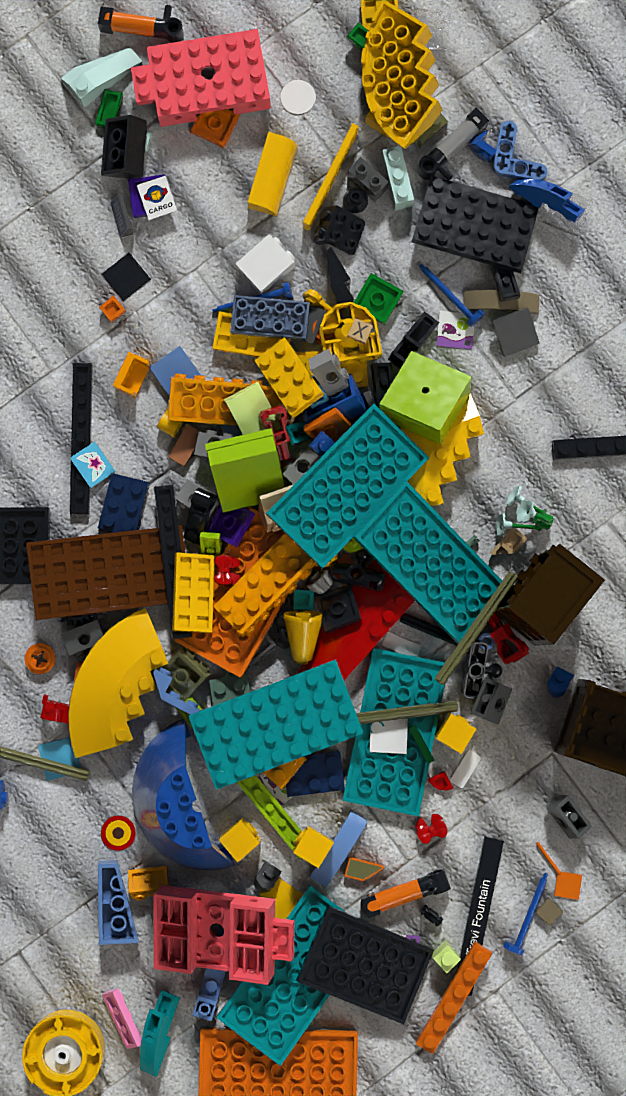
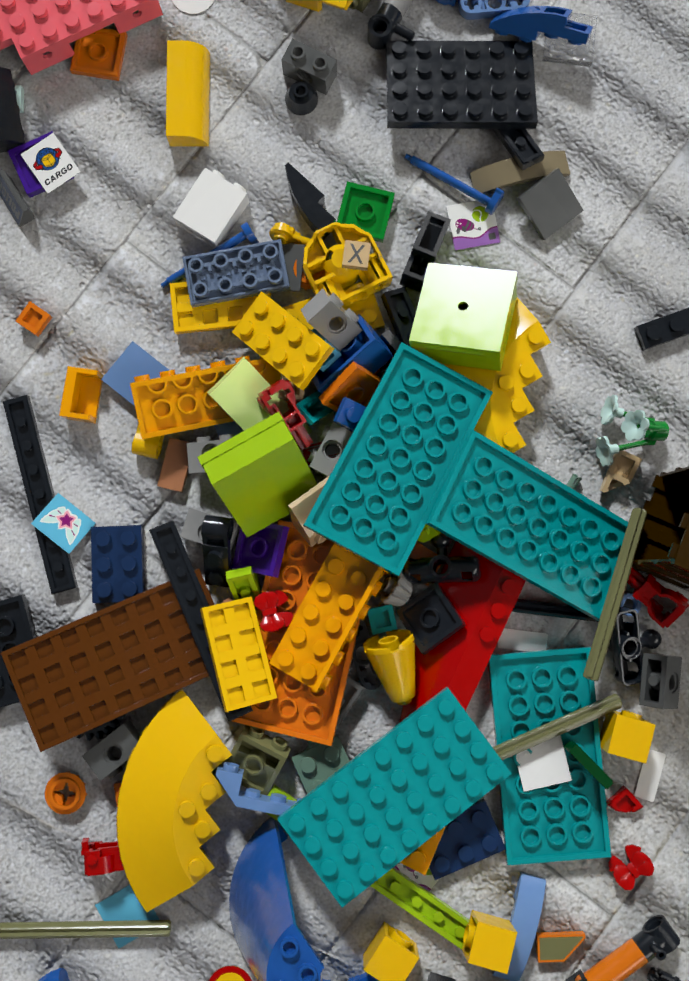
camera: 15 degrees left, 0 degrees up
black sticker [101,252,151,301] -> none
yellow tile [303,123,359,231] -> none
black bracket [313,205,365,255] -> none
light aqua arch [381,146,414,211] -> none

